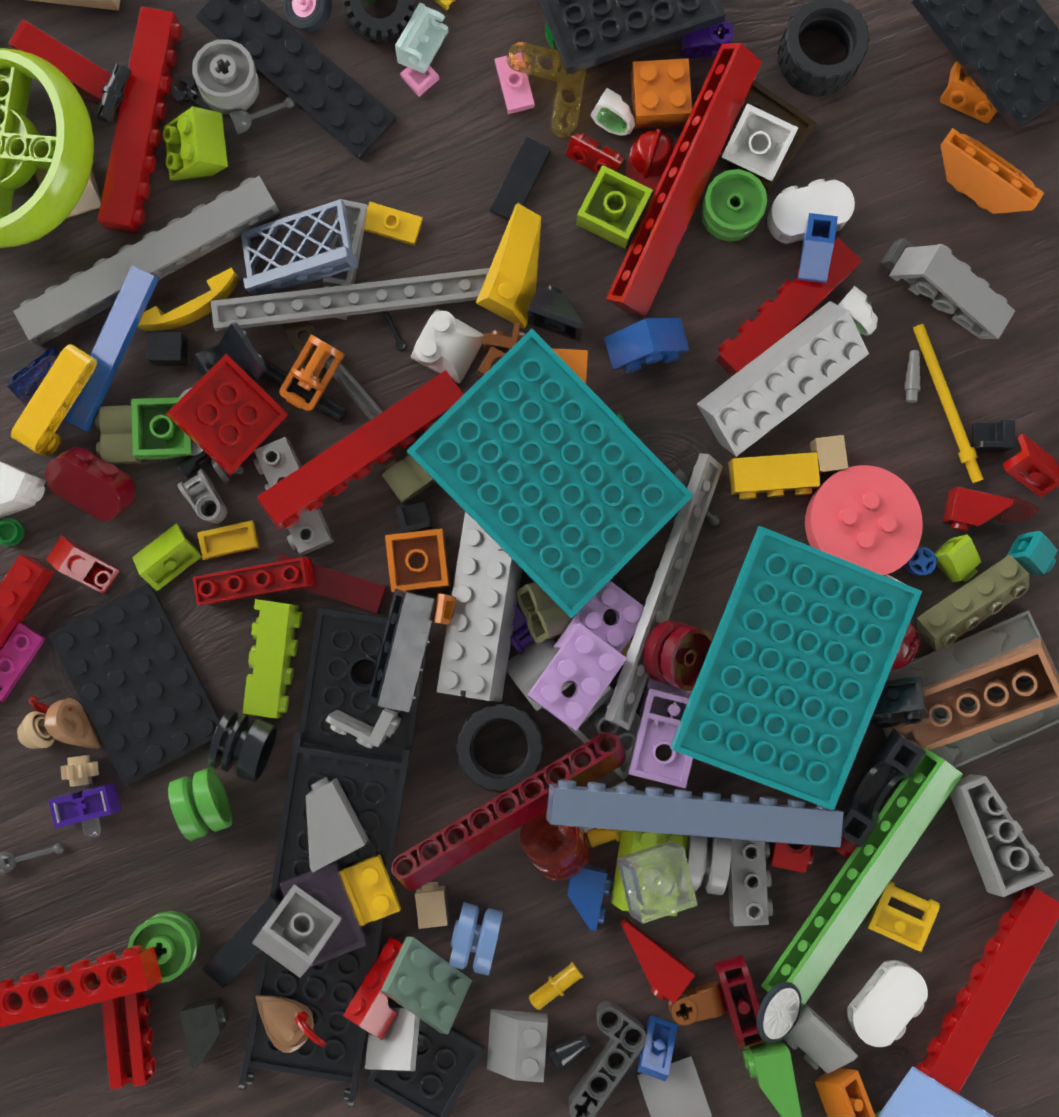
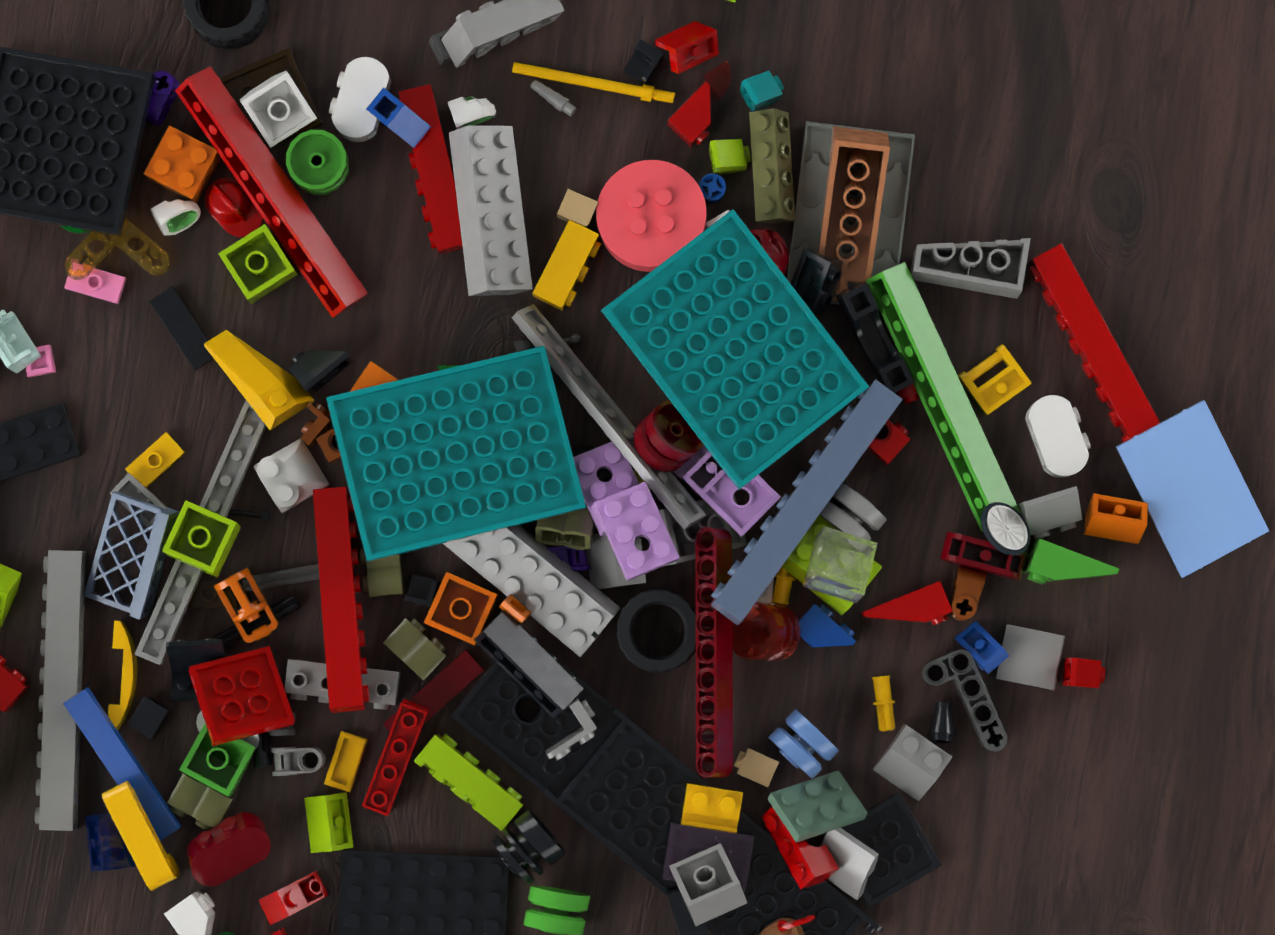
camera: 65 degrees left, 0 degrees up
light grey slope [306,777,369,873] -> none
red hinge [565,133,625,173] -> none
blue brick [604,318,689,373] -> none
light grey brick [728,839,773,926] -> none
none -> lime brick [162,500,241,578]
none -> olive brick [383,618,446,680]

